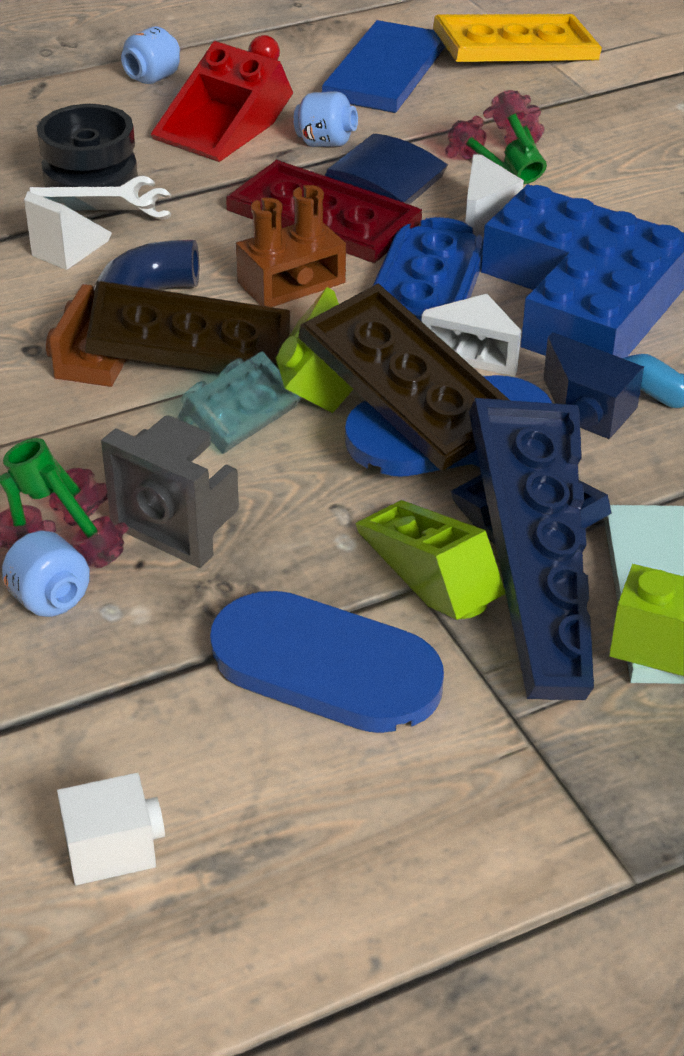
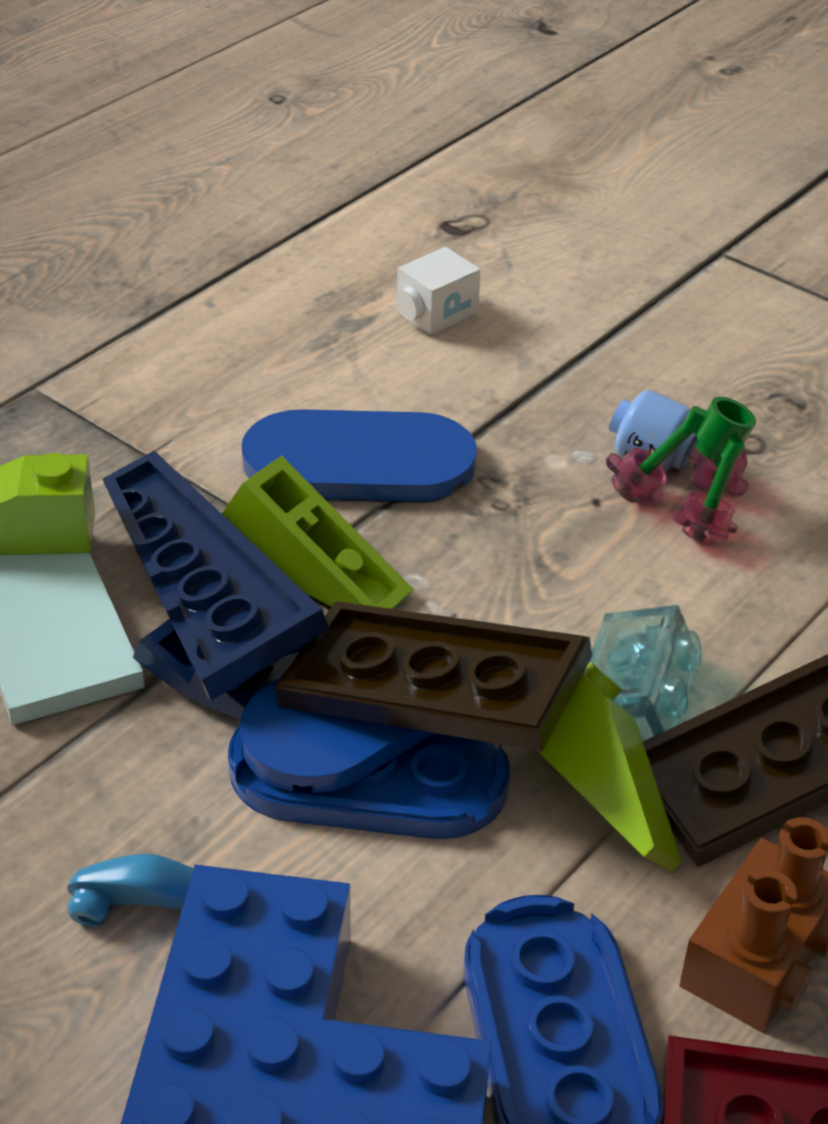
camera: 155 degrees right, 0 degrees up
flat silver panel [101,415,239,568] -> none
white slope [422,294,521,377] -> none
dark blue slope [543,332,644,439] -> none

